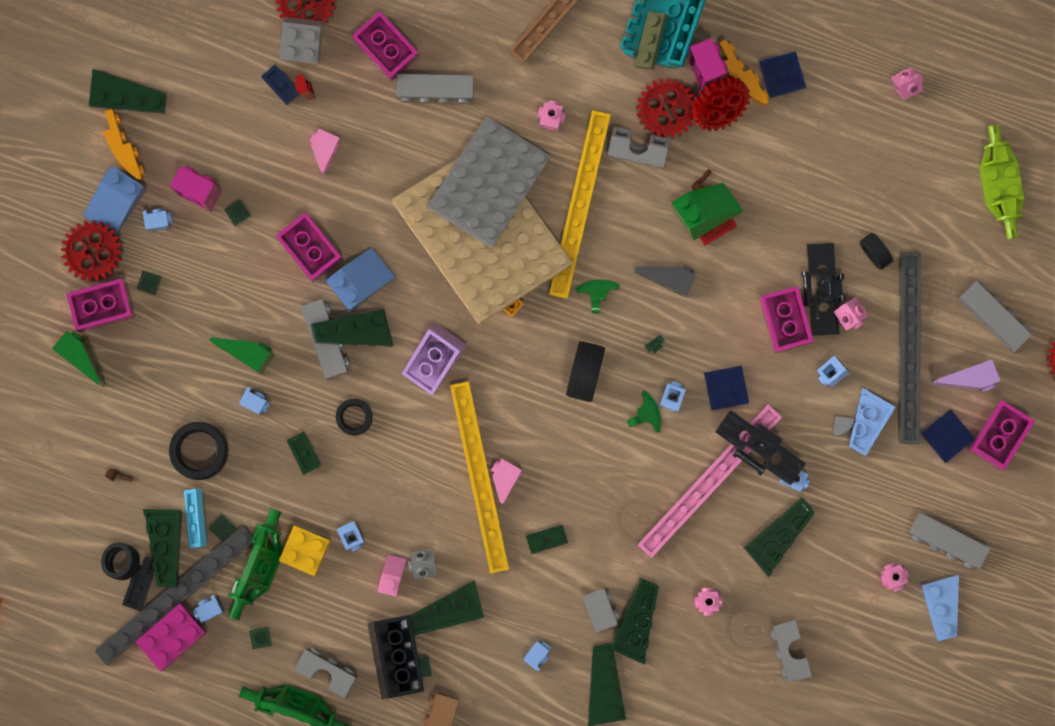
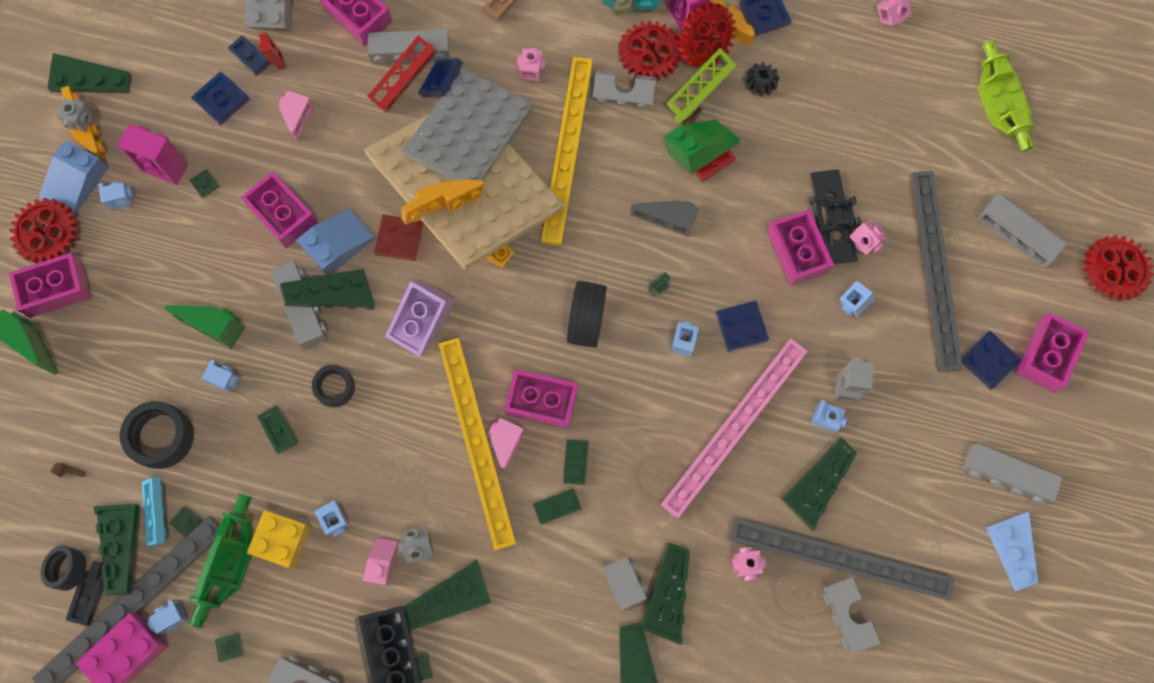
camera: 10 degrees left, 10 degrees down
clear green plate [137,271,162,295] -> none
light blue brick [523,641,552,671] -> none
green piece [576,280,620,314] -> none
green piece [627,391,661,433] -> none
black piece [715,410,806,486] -> none
light grey tile [833,416,854,436] -> none
light blue wing [849,388,896,457] -> none
black tyre [860,233,893,270] -> none
bright pink brick [880,562,909,592] -> none
lavender slope [932,360,1000,392] -> none
none -> light grey brick [56,98,94,133]
none -> clear blue plate [191,71,250,125]
none -> red fence [367,35,437,113]
none -> clear red plate [374,214,424,262]
none -> light orange slope [401,180,484,225]
none -> clear blue plate [418,58,463,98]
none -> dark pink brick [504,369,578,430]
none -> dark green plate [563,439,589,485]
none -> lime fence [666,48,737,124]
none -> dark grey plate [729,518,954,601]
none -> black gear [745,61,780,97]
none -> light grey arch [834,358,874,403]

